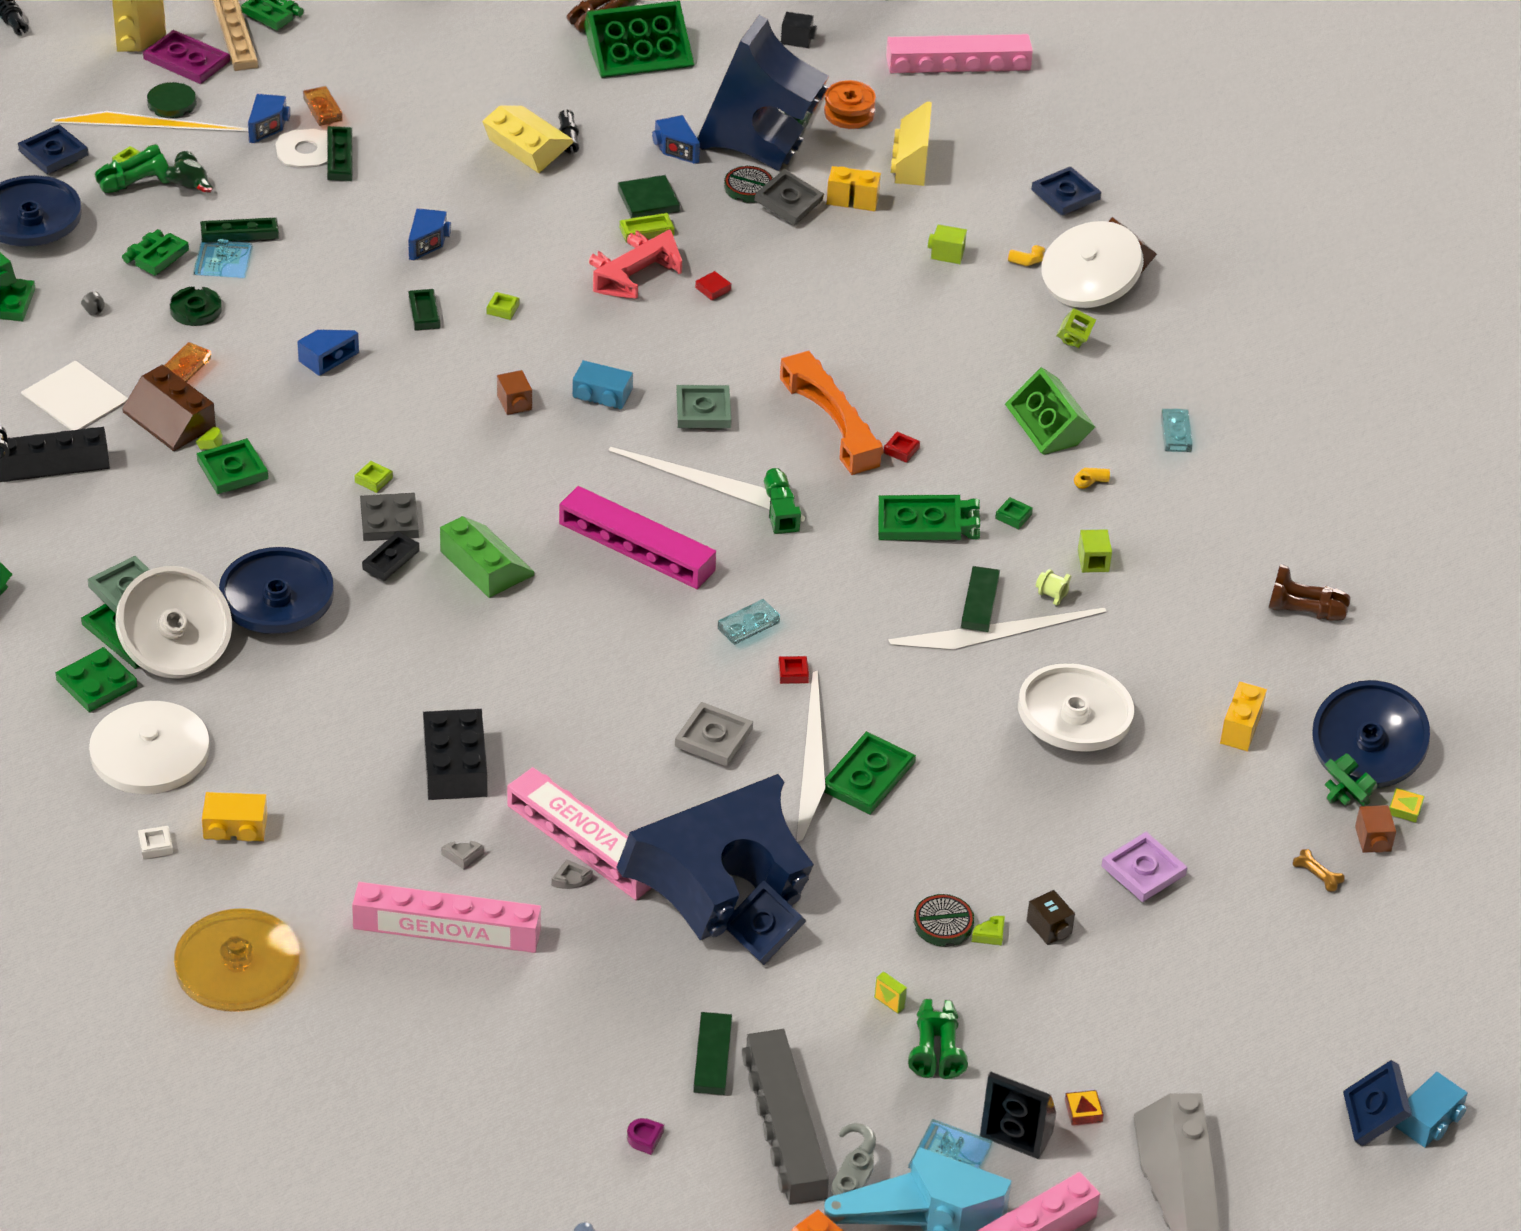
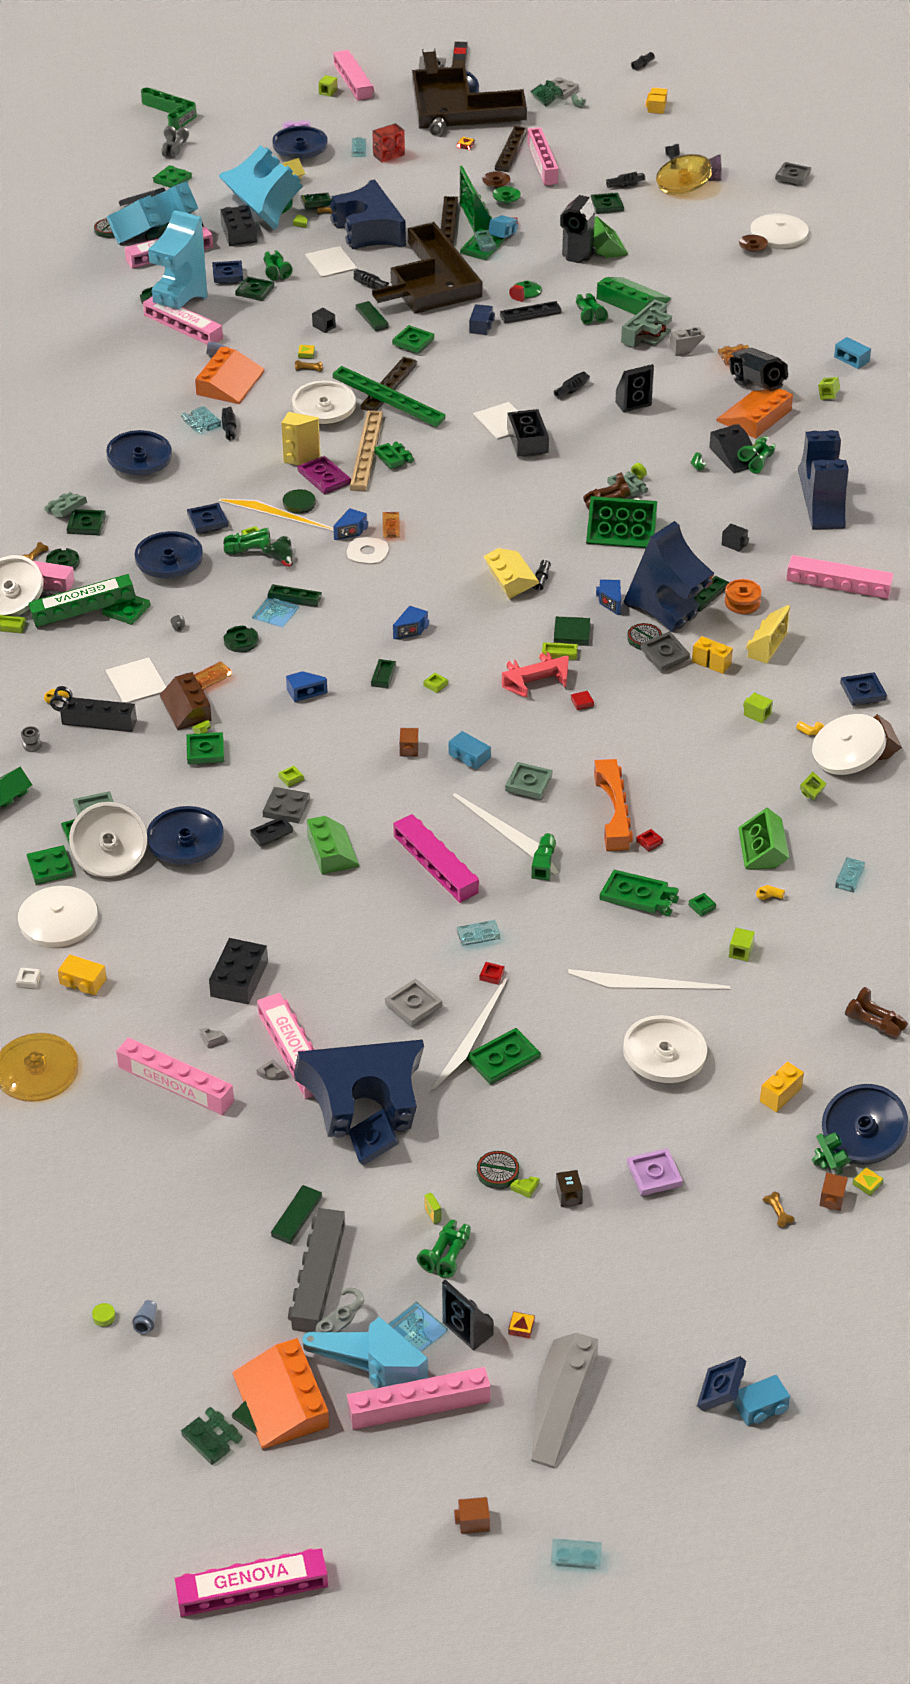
camera: 25 degrees right, 0 degrees up
green plate [122,229,189,276] -> none
dark green tile [327,126,353,181] -> none
magenta tile [627,1118,664,1155] -> none
dark green tile [961,566,1000,632] -> none
yellowish green brick [1036,569,1072,606] -> none

